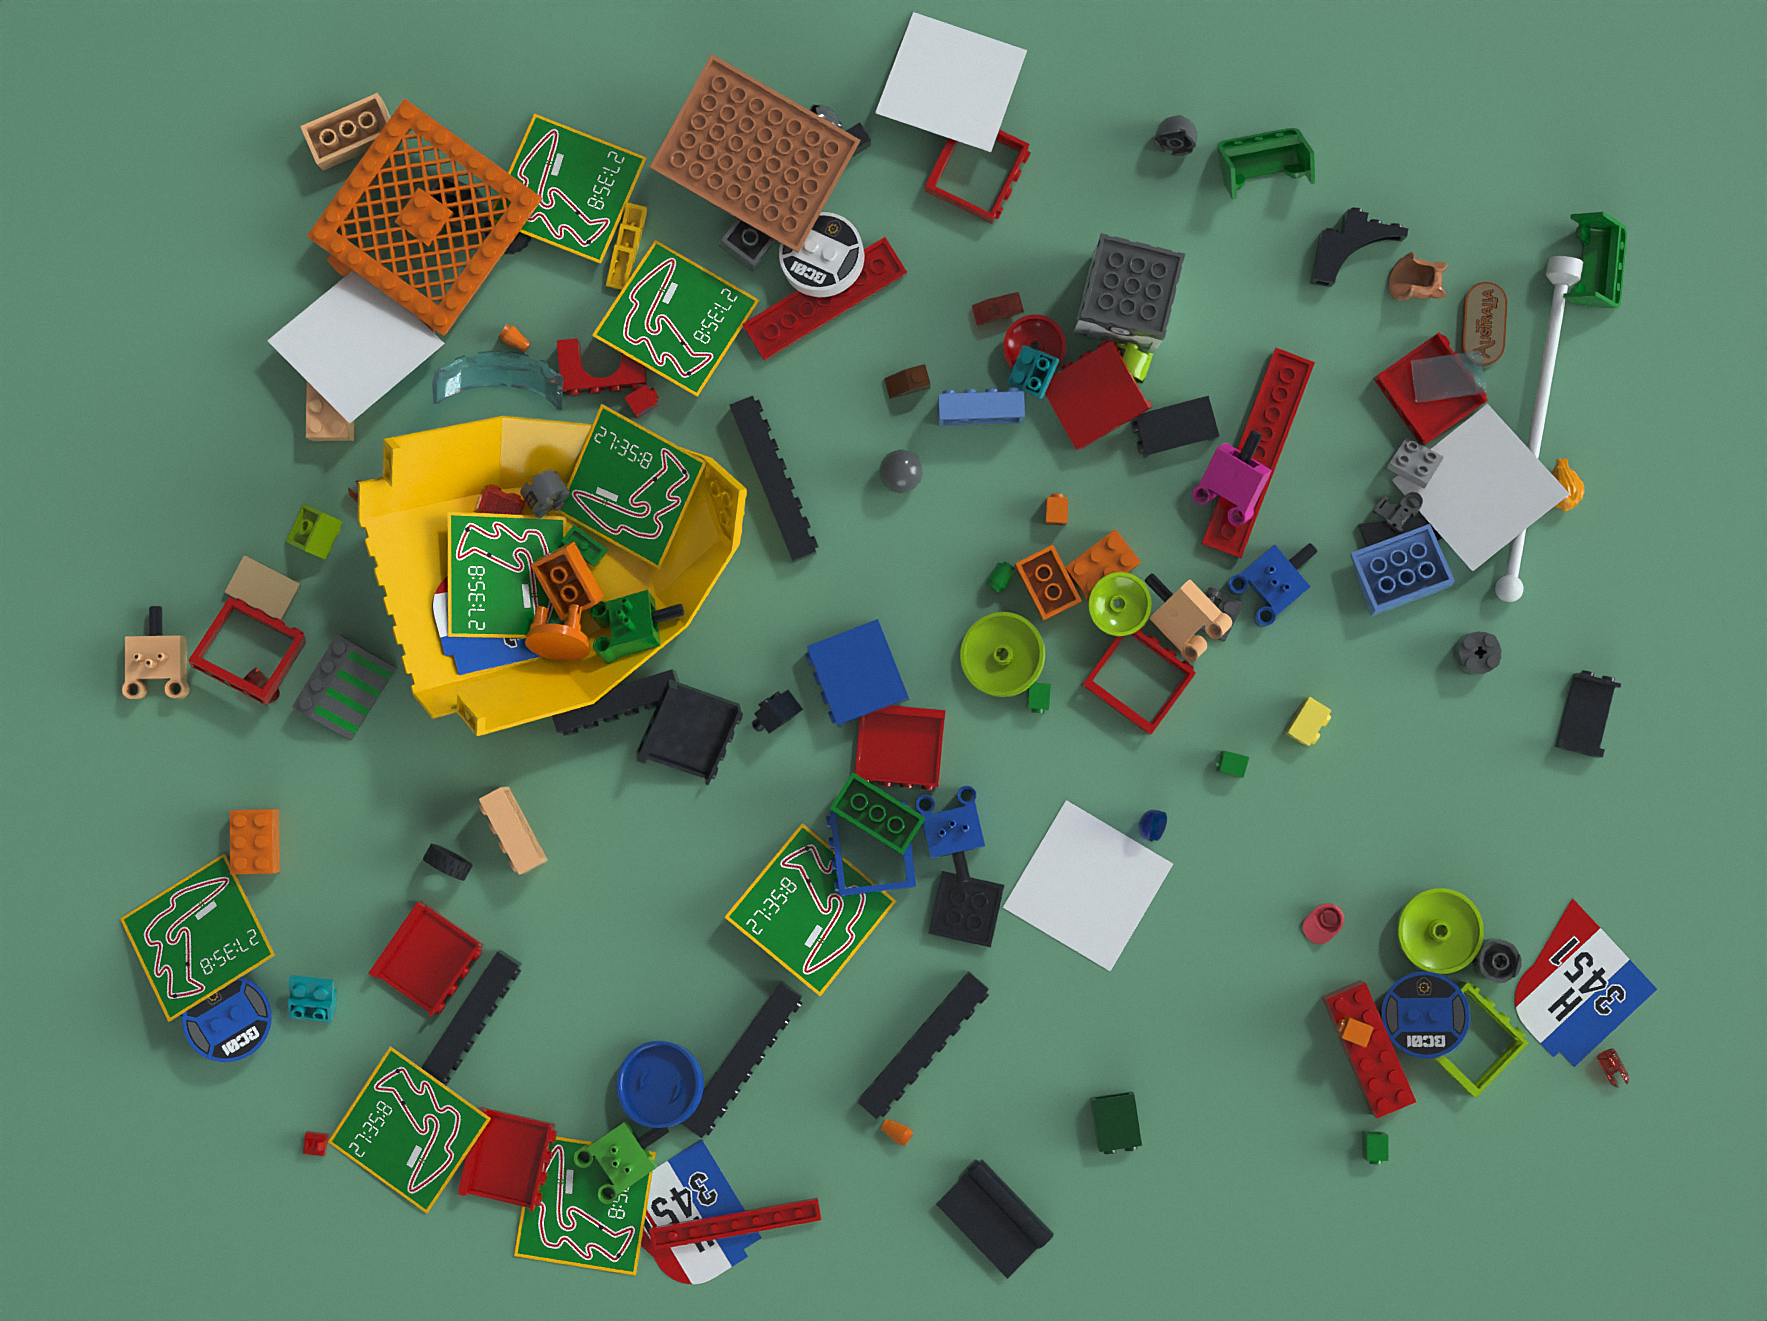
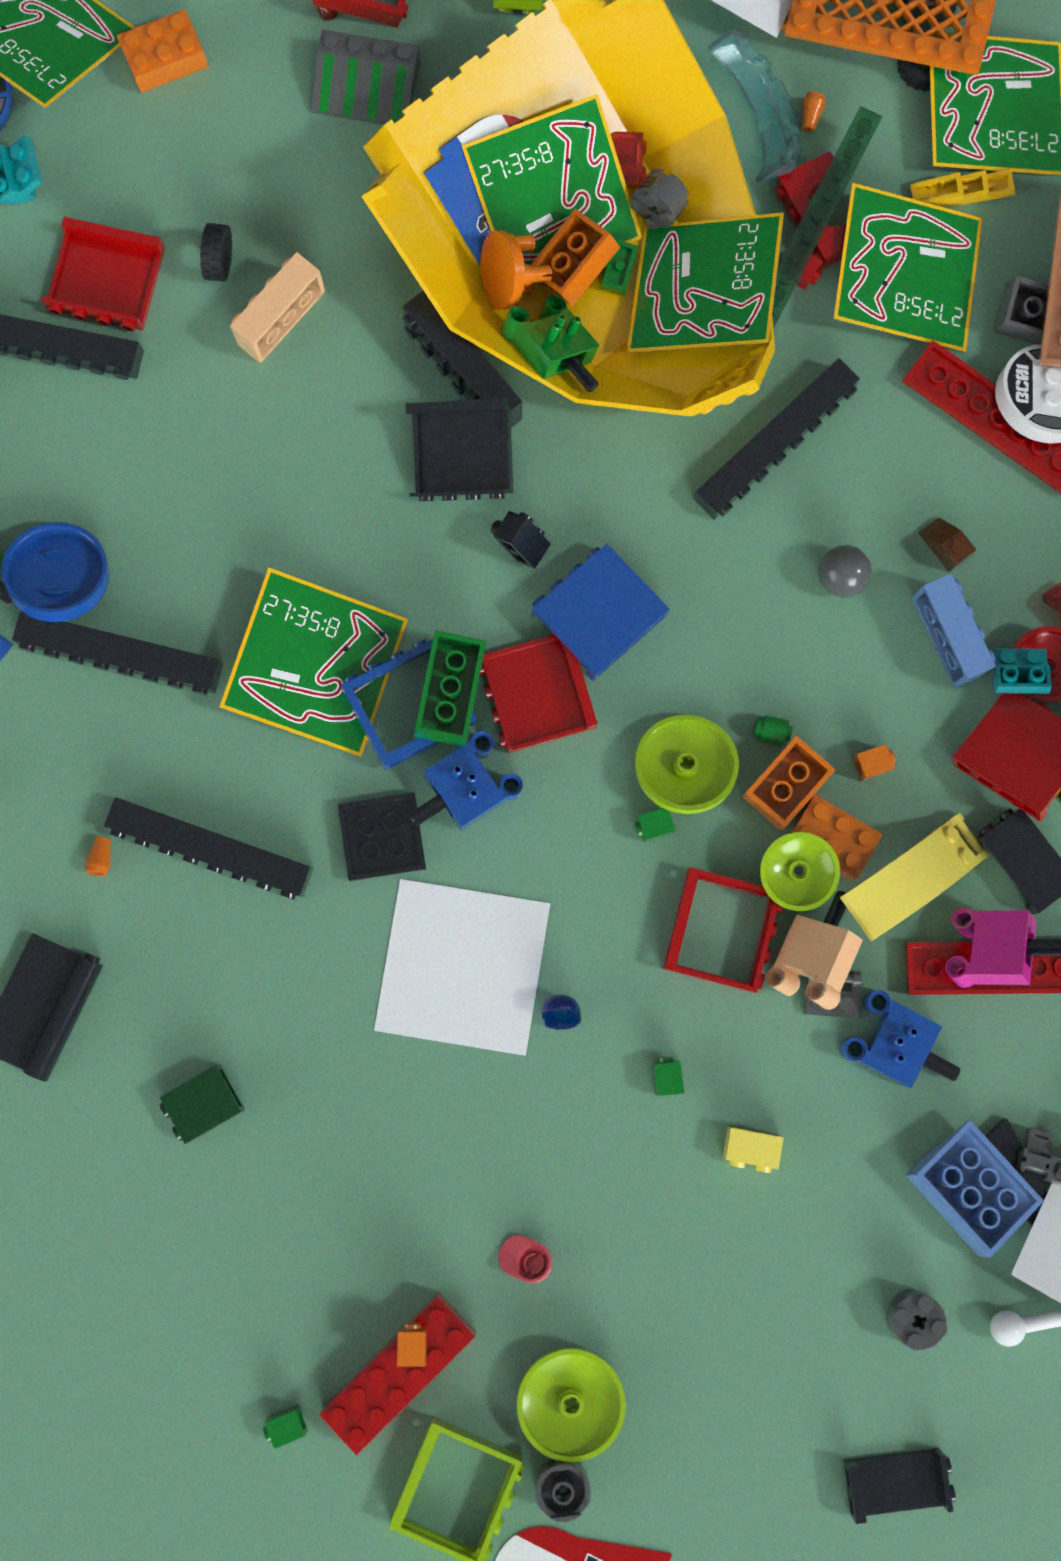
camera: 65 degrees right, 5 degrees down
piece [1382,971,1471,1059] -> none
none -> clear green plate [772,106,883,330]
none -> light yellow windscreen [840,812,991,941]

